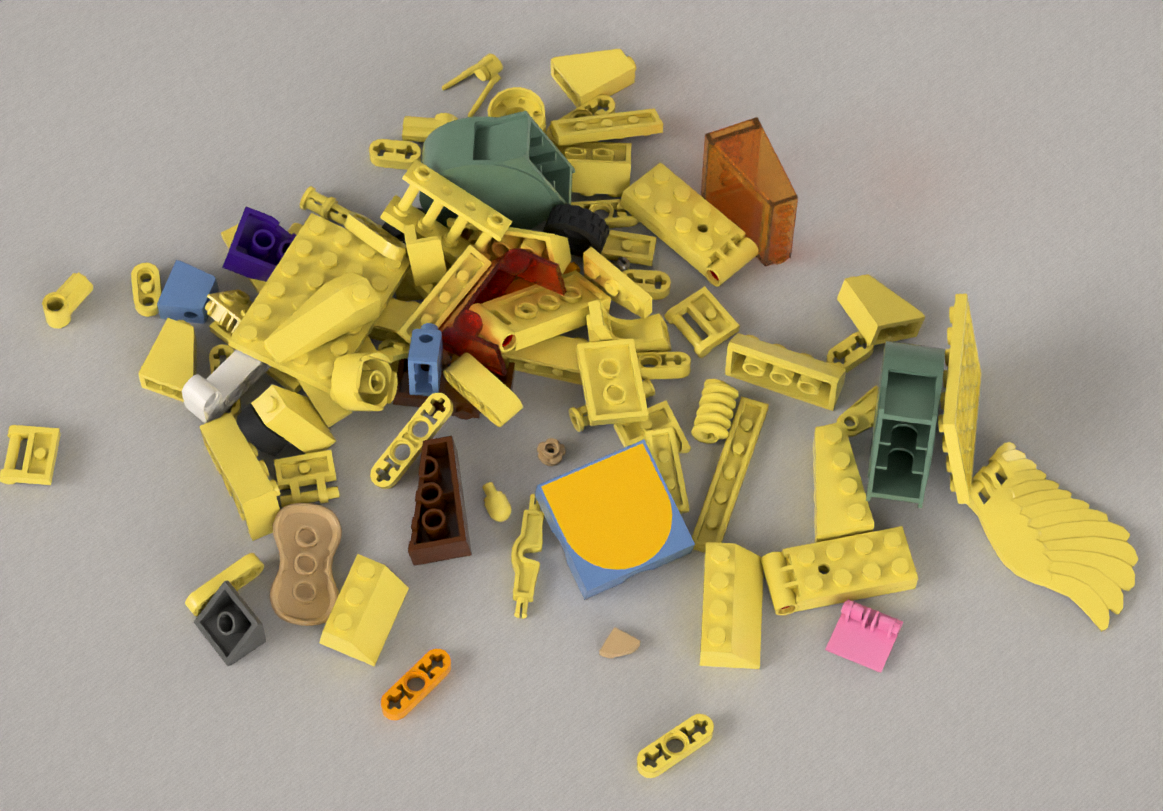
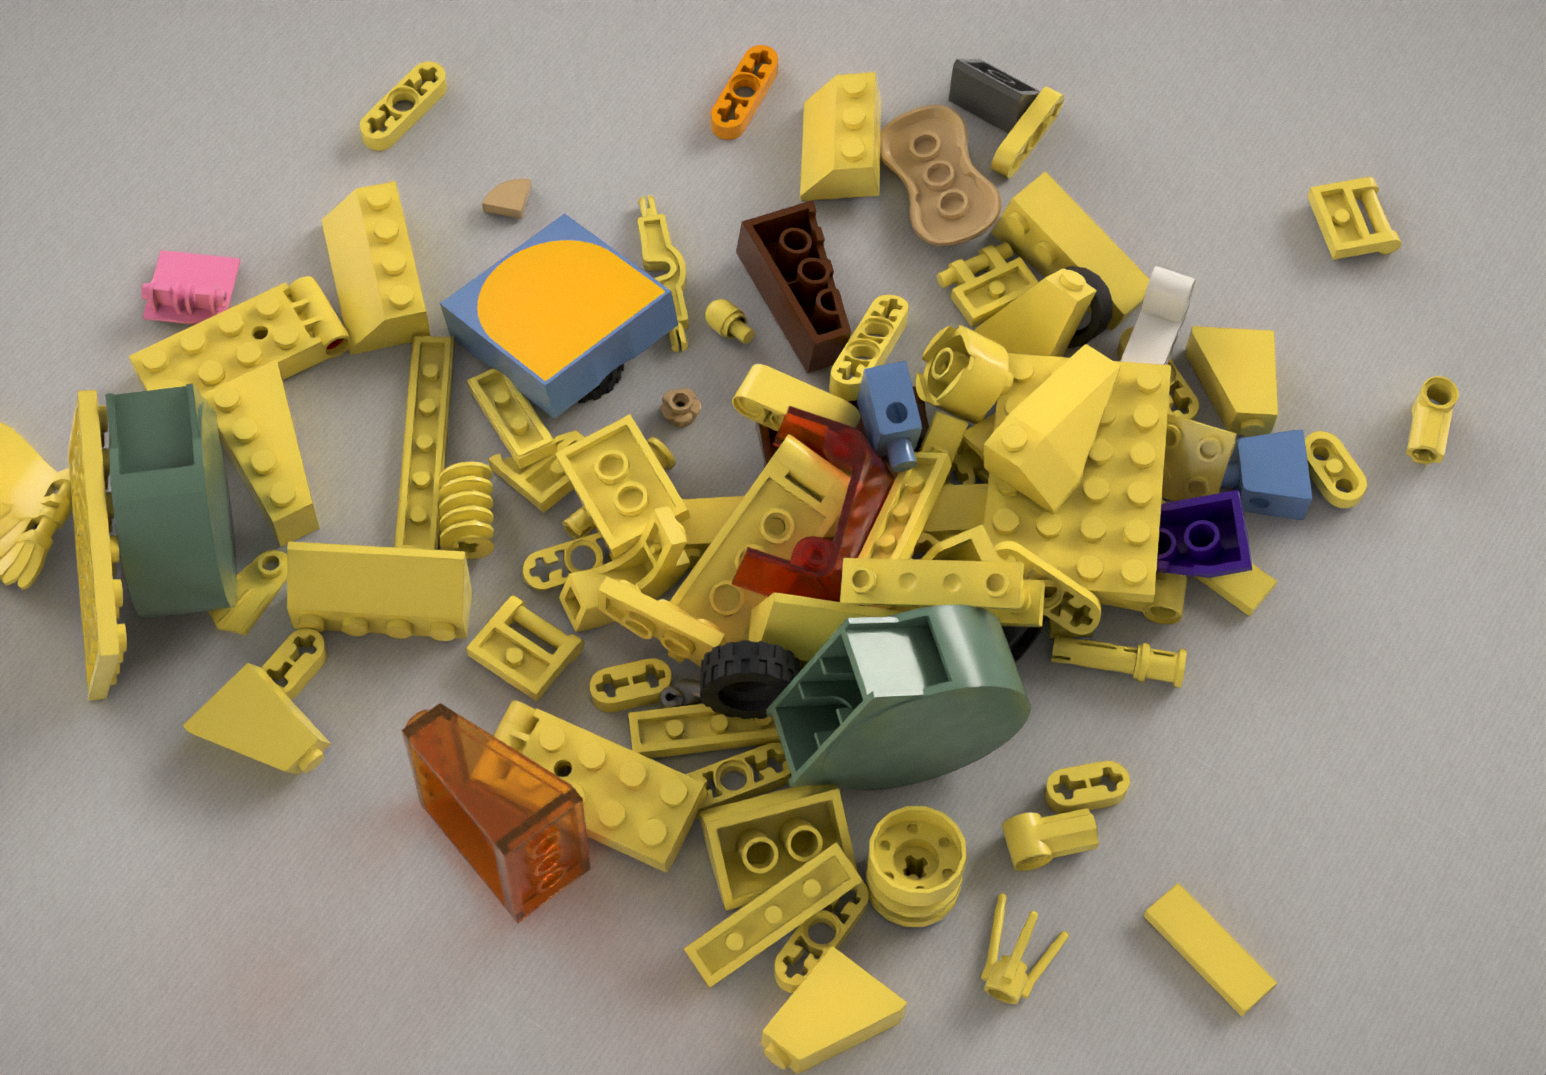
camera: 160 degrees right, 0 degrees up
none -> light yellow tile [1144,883,1277,1017]

